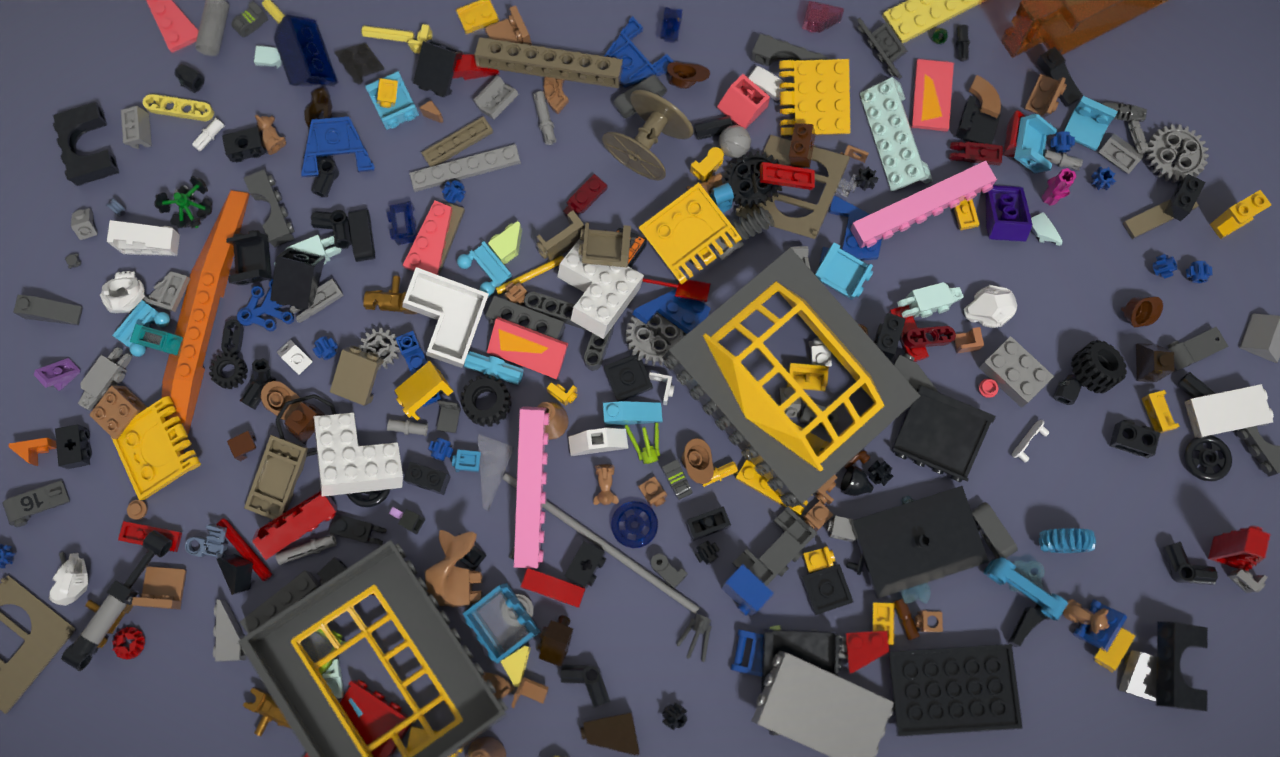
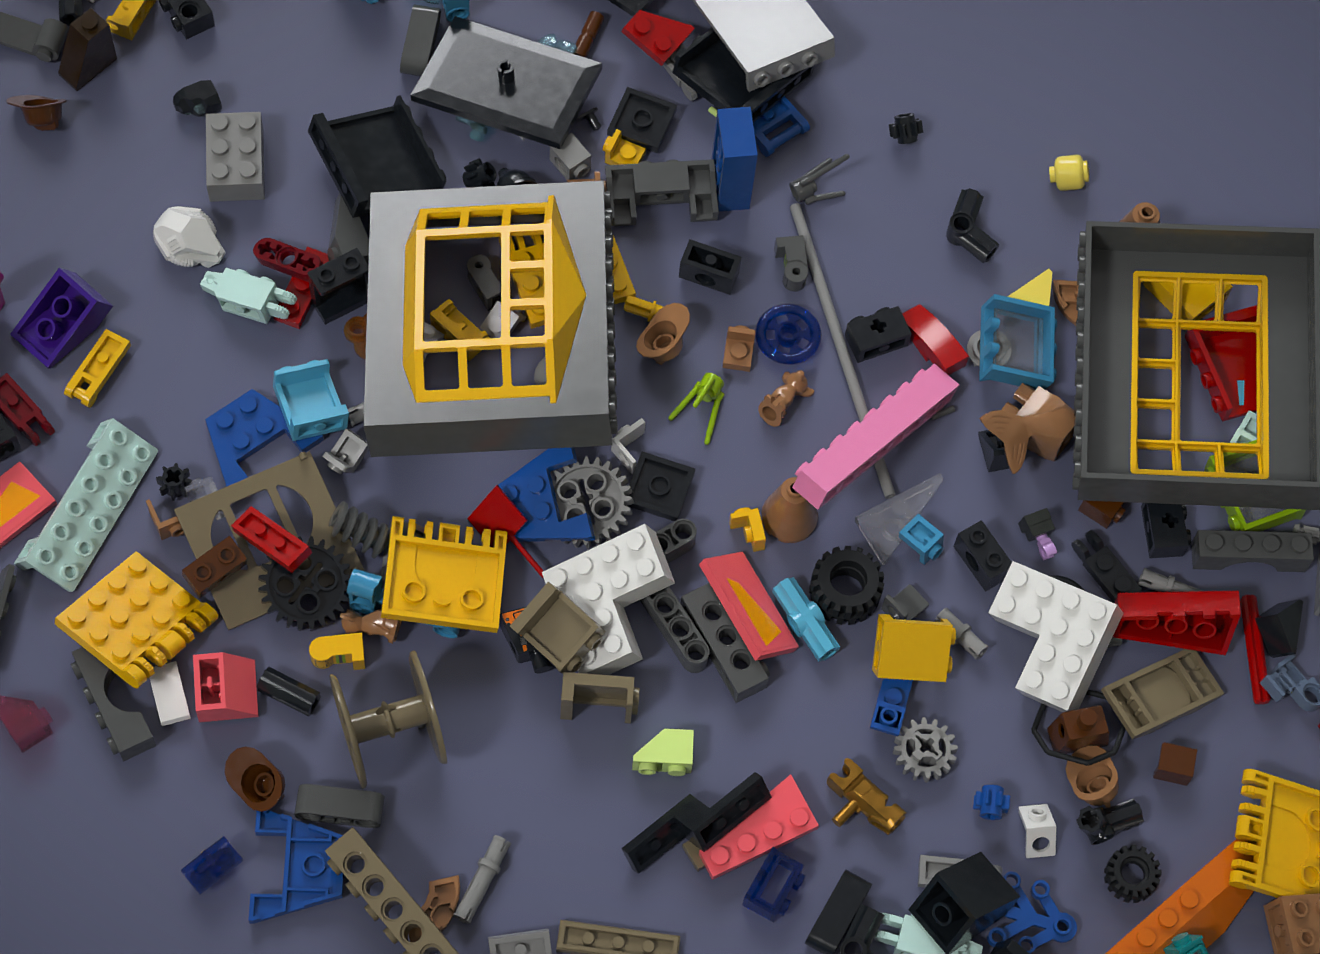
camera: 150 degrees left, 10 degrees down
black beam [221,319,244,355] -> none
dark tan panel [330,346,384,406] -> none
white piece [402,267,489,368] -> none
light grey plate [410,144,521,192] -> none
blue gear [428,438,453,461] -> none
blue gear [442,180,466,203] -> none
medium azure gear [457,241,512,297] -> none
yellow bar [495,256,564,295] -> none
medium nougat gear [504,282,528,305] -> none
medium nougat bracket [511,677,549,708] -> none
dark brown brick [537,615,574,667] -> none
dark red hinge [563,174,608,218] -> none
white slope [568,428,628,456] -> none
dark brown slope [580,712,640,755] -> none
medium azure slope [603,401,663,426] -> none
dark grey leg [662,459,693,500] -> none
black gear [695,540,720,565] -> none
light grey piece [719,125,751,158] -> none
bright pink brick [850,161,997,248] -> none
yellow hinge [873,602,895,645] -> none
medium nougat bracket [915,610,943,632] -> none
nougat panel [954,327,984,354] -> none
coral plate [979,379,999,398] -> none
white piece [1012,420,1049,462] -> none
light aqua slope [1031,212,1062,246] -> none
black tyre [1071,340,1127,394] -> none
none -> black bracket [621,772,772,874]

